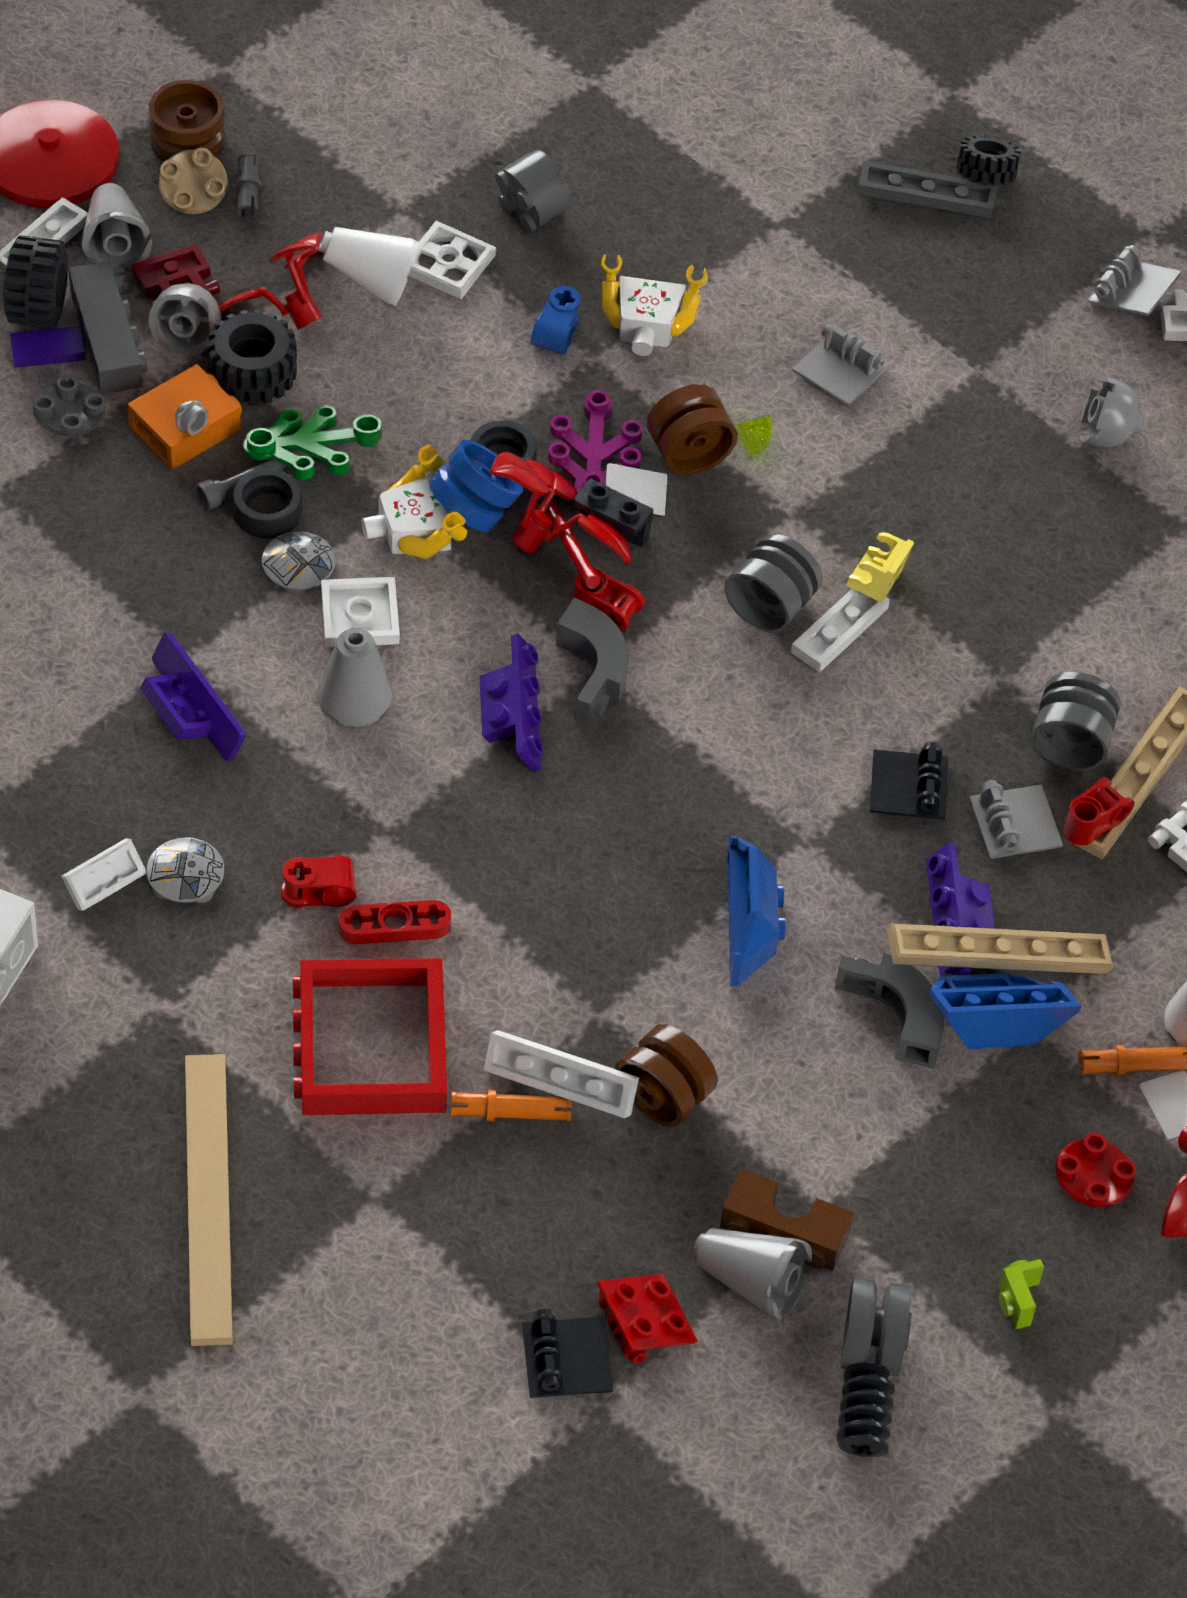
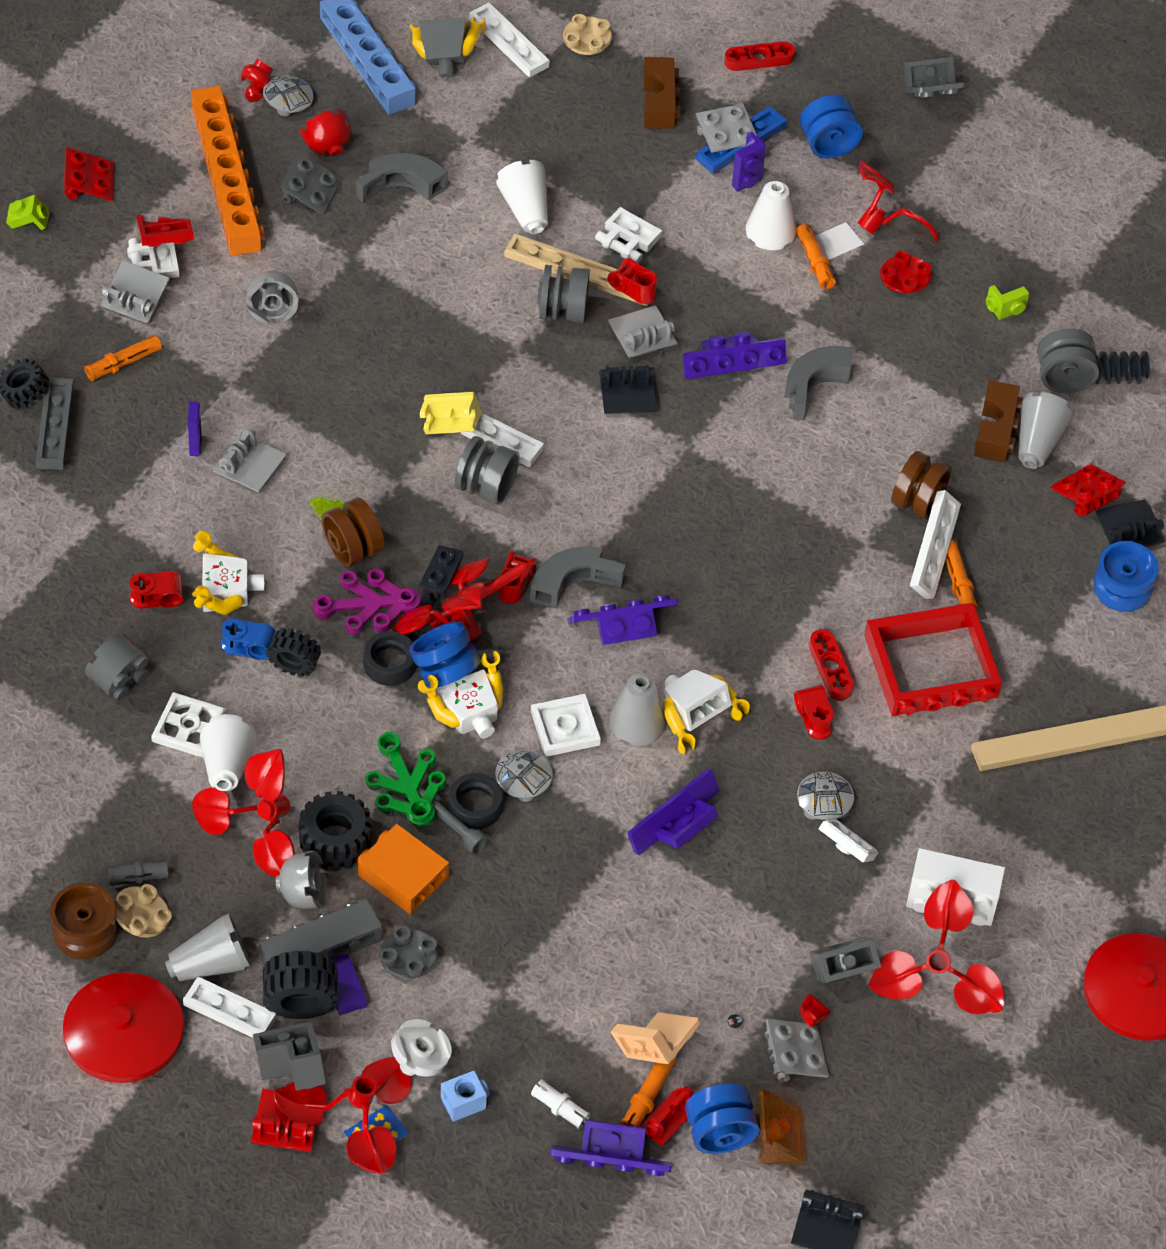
camera: 100 degrees left, 0 degrees up
dark red plate [132,244,220,308] -> none
light grey plate [175,400,209,435] -> none
white sticker [606,463,667,516] -> none
blue wedge [726,836,785,986] -> none
tan tile [887,923,1113,974] -> none
blue wedge [928,973,1081,1049] -> none
none -> orange pin [84,335,162,381]
none -> red piece [130,571,183,609]
none -> dark purple tile [188,402,202,456]
none -> black tyre [266,628,322,677]
none -> white torso [663,670,750,754]
none -> blue wheel [1093,541,1159,612]

